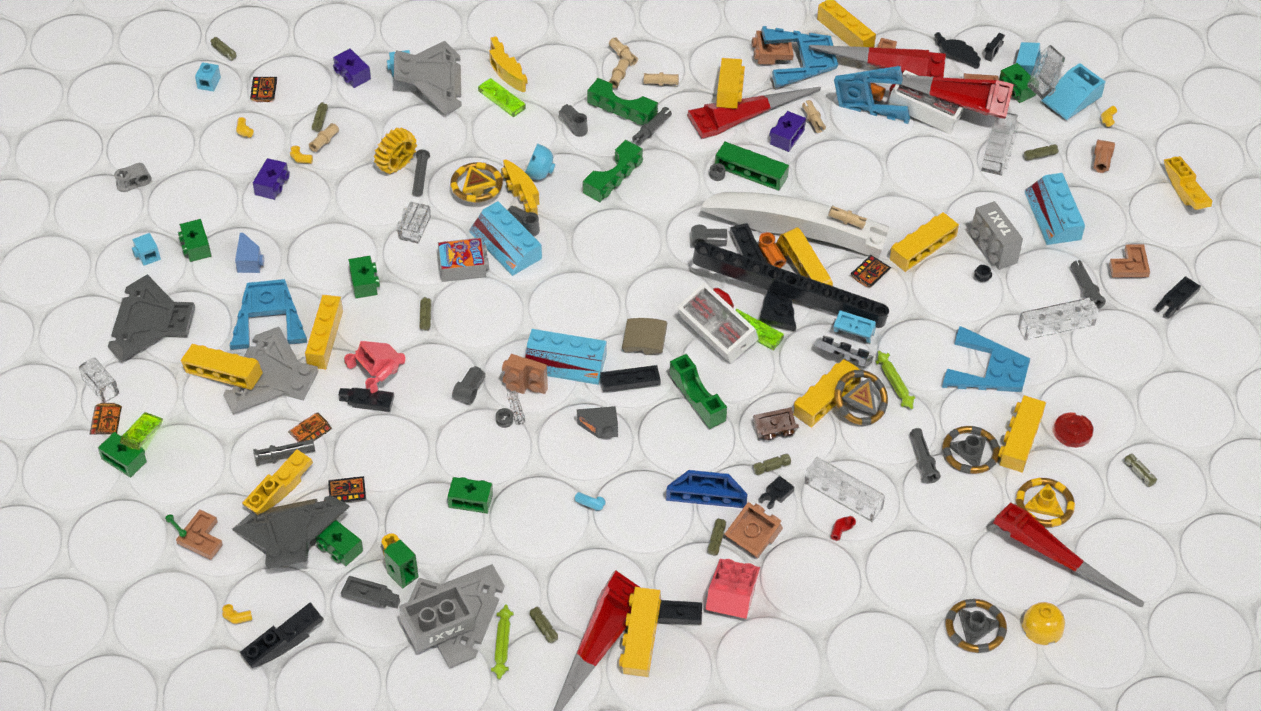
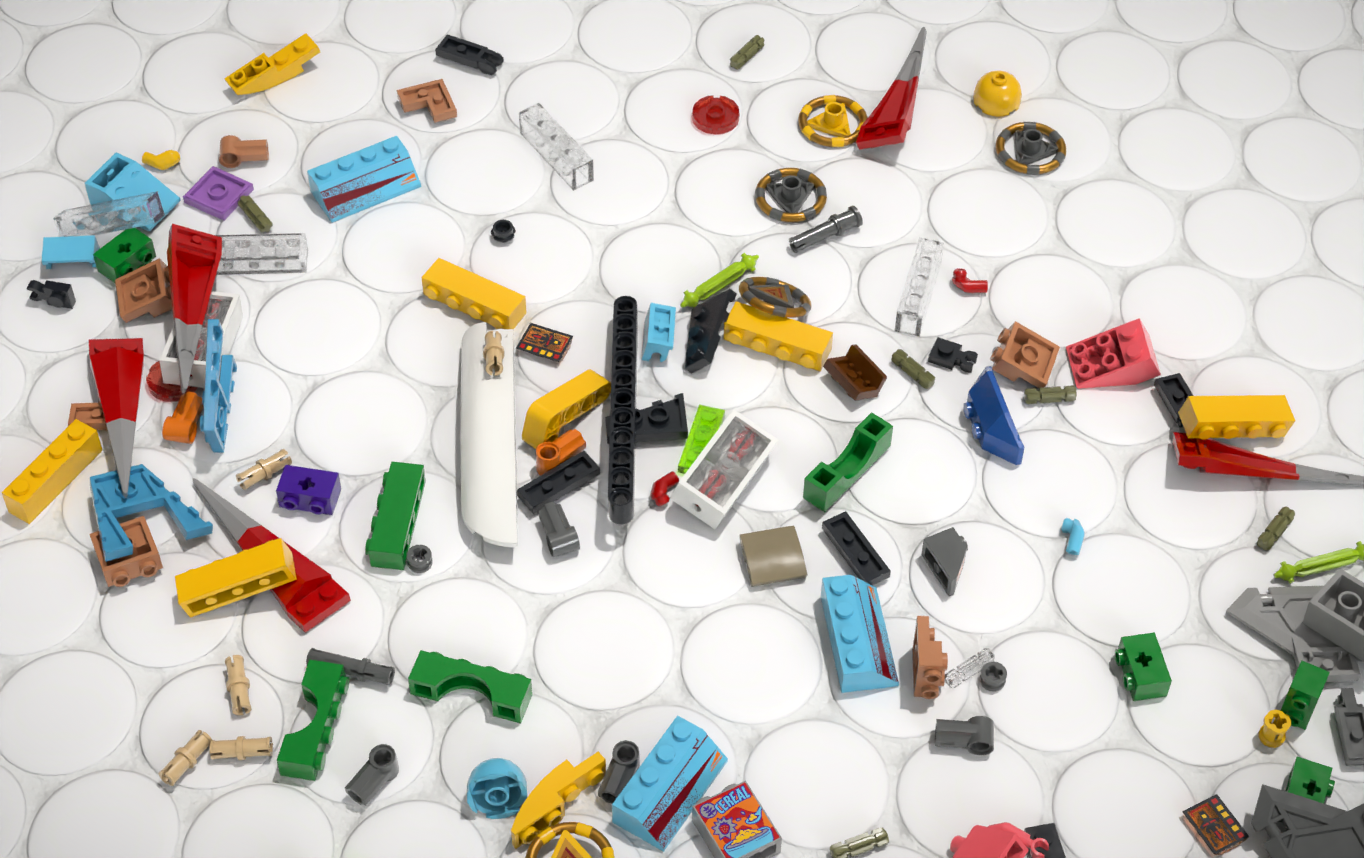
camera: 110 degrees left, 0 degrees up
black animal [934,32,981,69] -> none
dark azure wing [942,326,1030,392] -> none
light grey brick [971,201,1023,270] -> none
yellow brick [998,395,1046,473] -> none
dark grey pin [1071,260,1106,310] -> none
none -> medium lavender tile [183,166,254,221]

